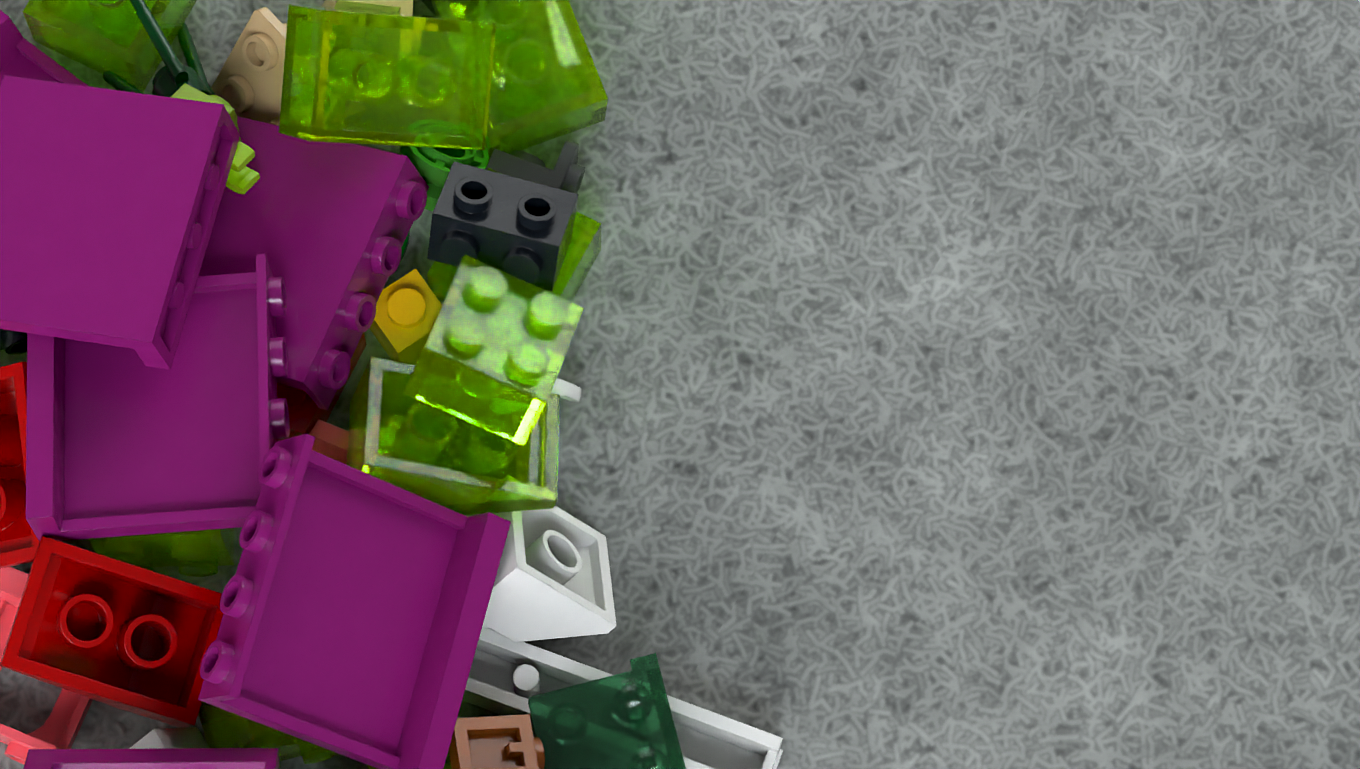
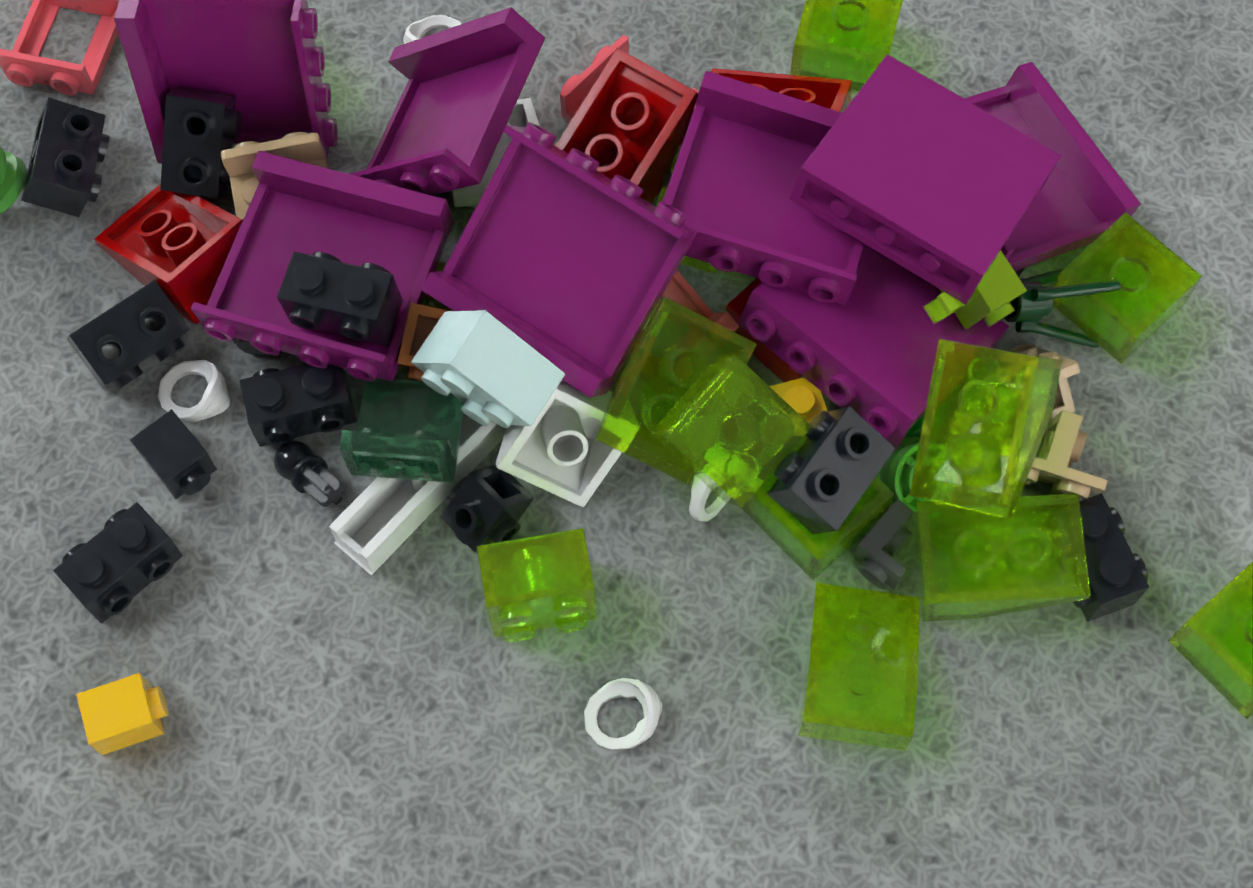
camera: 115 degrees right, 5 degrees down
none -> light aqua brick [411,310,565,428]
none -> black brick [440,464,534,553]
none -> clear neon green brick [477,528,597,642]
none -> white piece [584,678,662,751]
none -> clear neon green slope [798,582,920,751]

